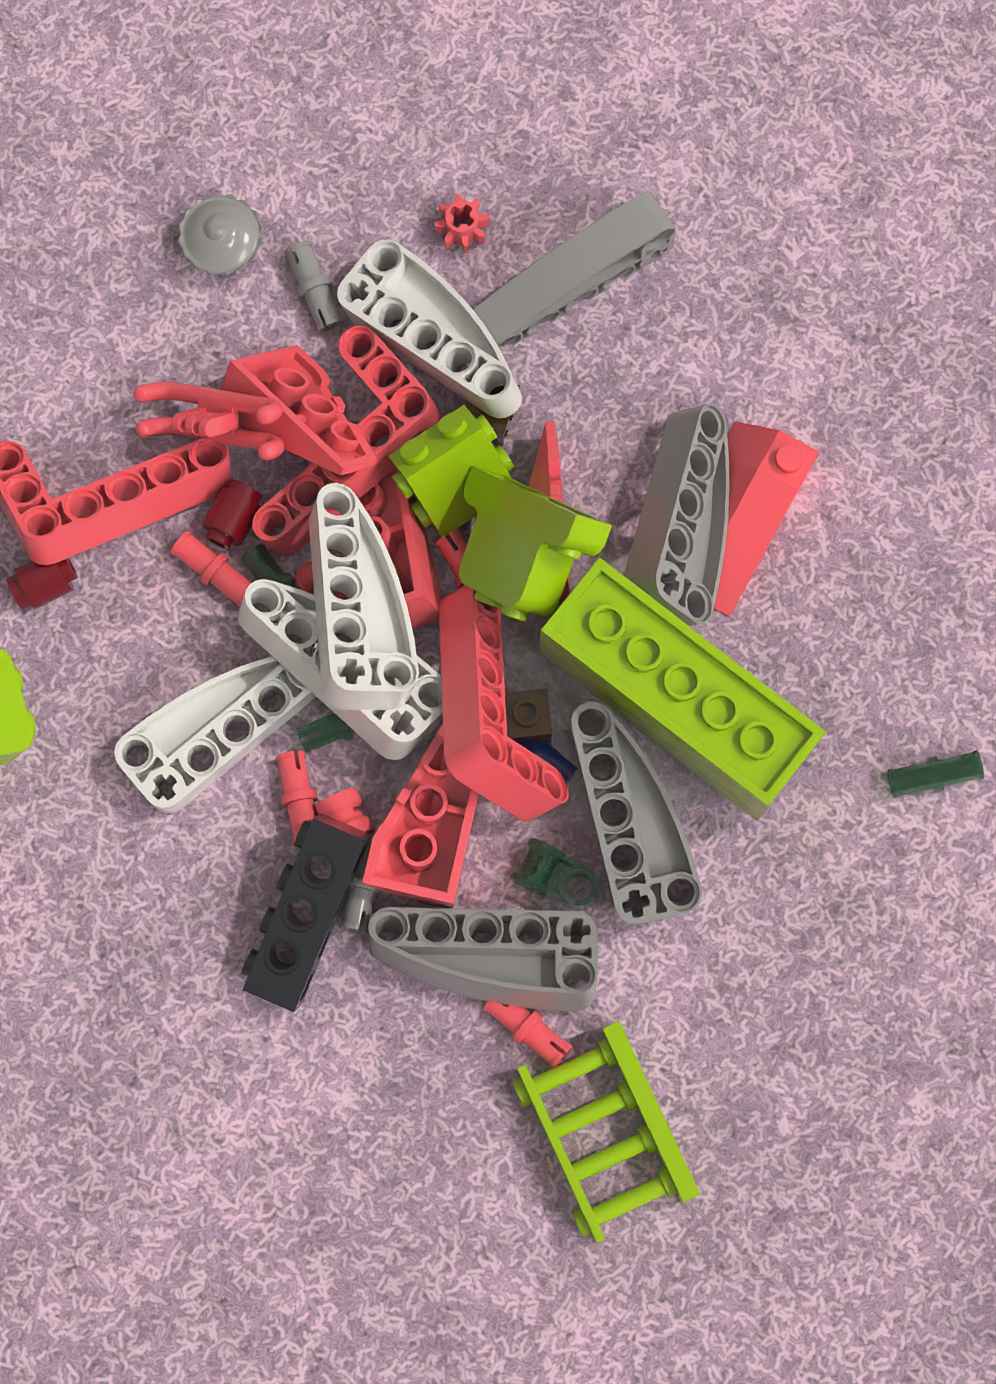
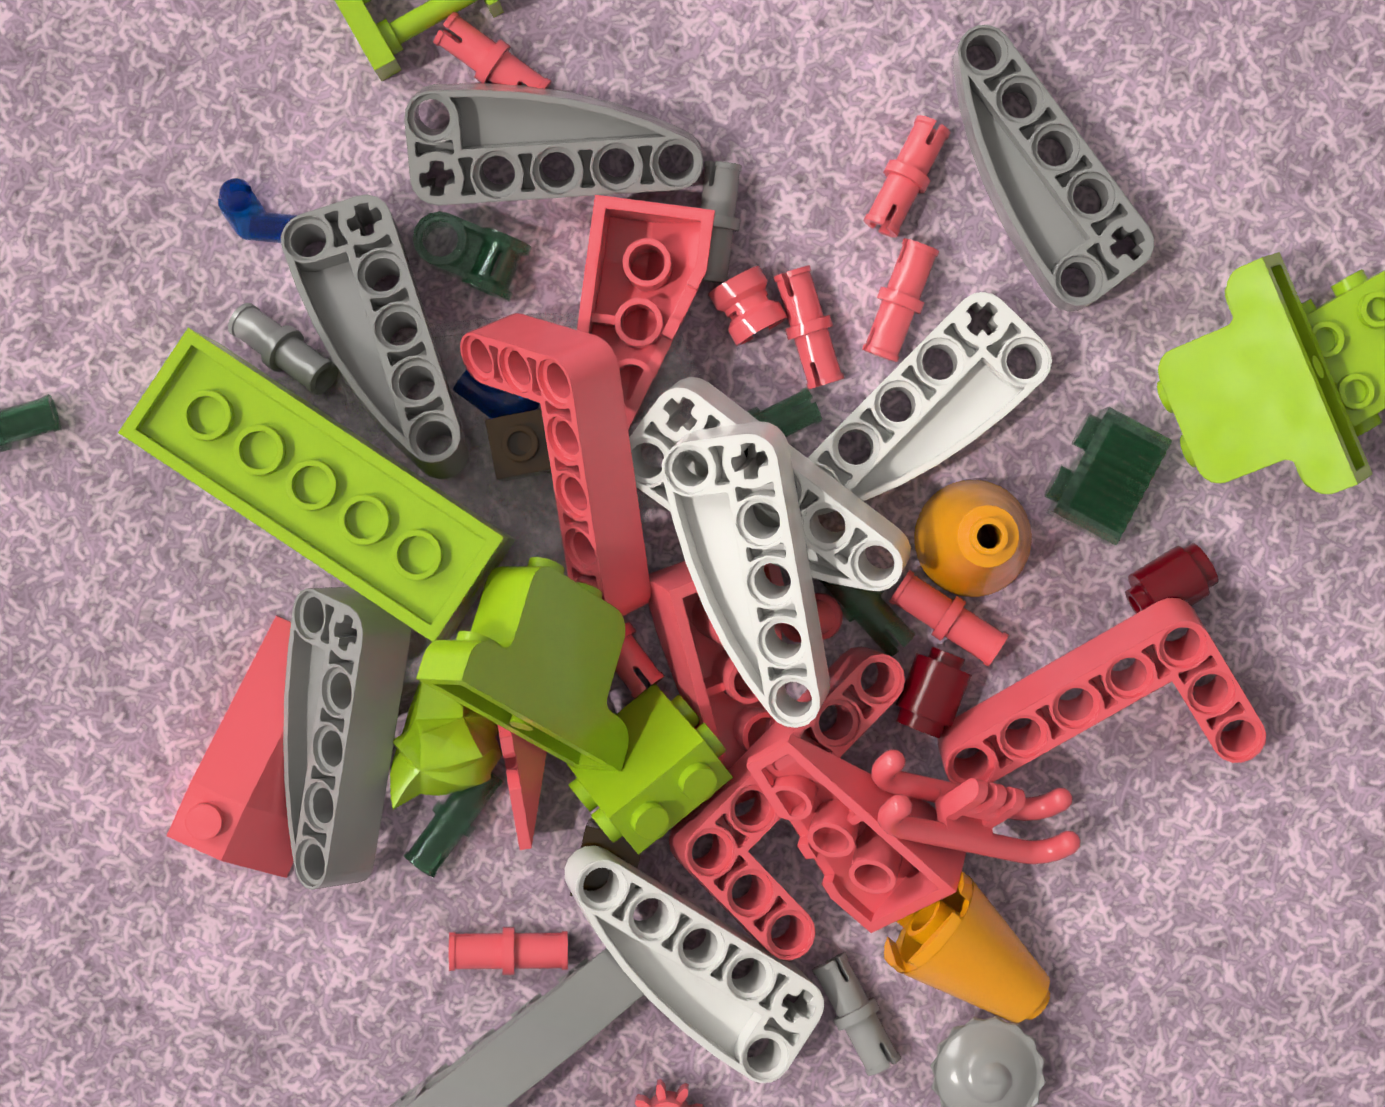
camera: 175 degrees right, 10 degrees up
black brick [241,813,372,1012] -> none
none -> clear blue arm [218,178,297,243]
none -> light grey pin [228,303,338,395]
none -> lime hair [390,681,503,810]
none -> clear green pin [403,772,504,878]
none -> coral pin [449,927,568,975]
none -> coral pin [862,238,939,362]
none -> coral pin [863,115,951,238]
none -> light orange cone [884,871,1050,1023]
none -> light orange cone [914,480,1032,597]
none -> light grey beam [952,25,1154,312]
none -> clear green brick [1044,407,1172,546]

